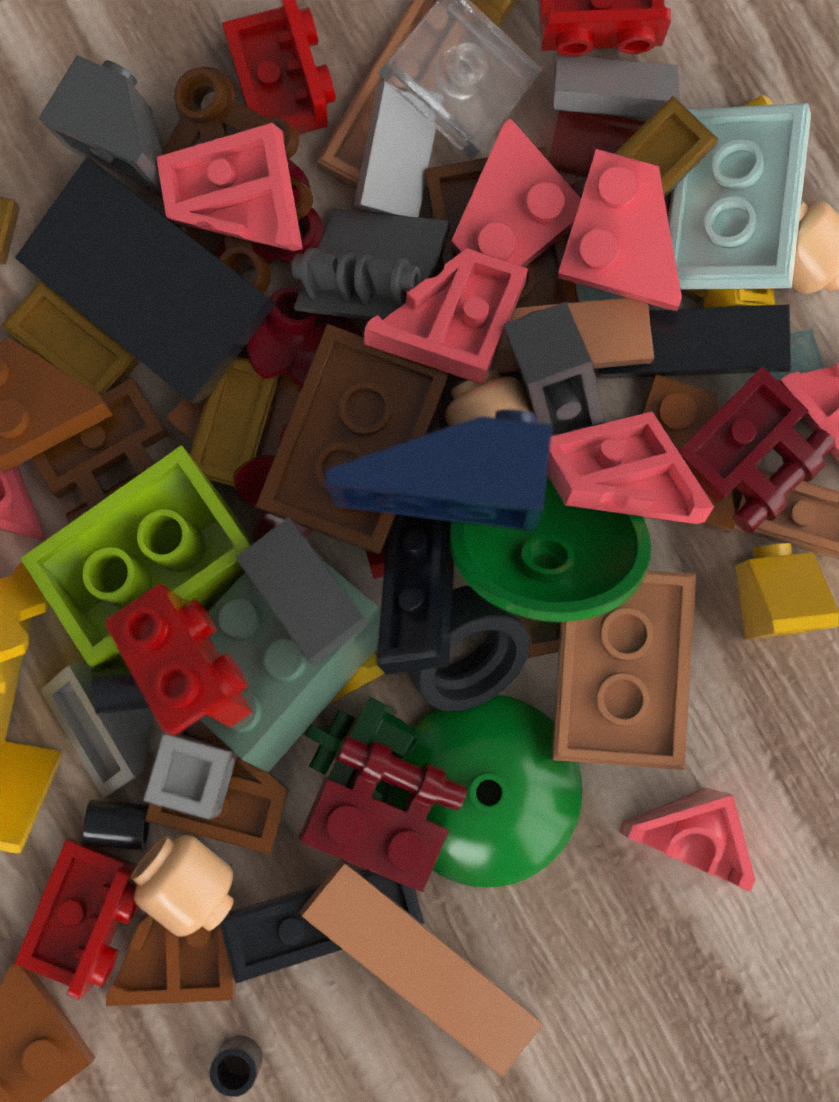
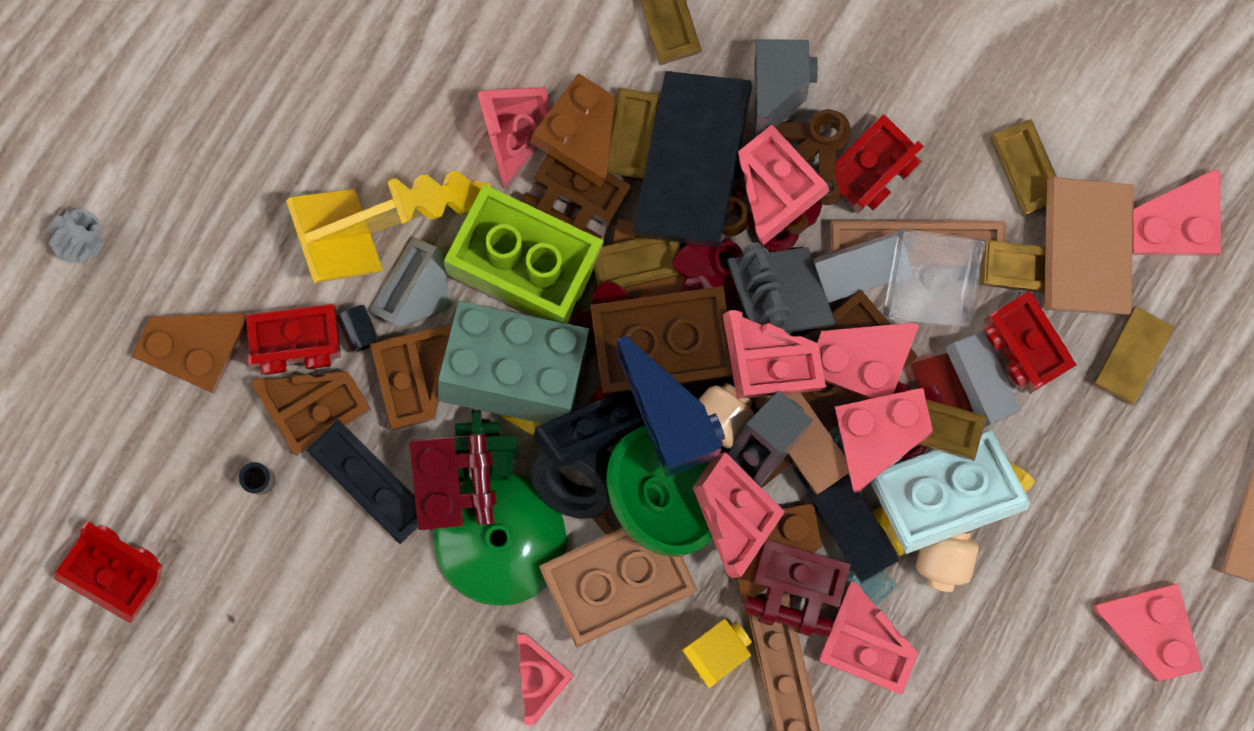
camera: 60 degrees right, 0 degrees up
black hinge [90,665,150,715] -> none
red bracket [105,583,253,735] -> none
light nougat head [131,835,234,937] -> none
light grey brick [144,733,237,819] -> none
dark grey tile [236,517,369,665] -> none
nougat tile [300,859,543,1077] -> none

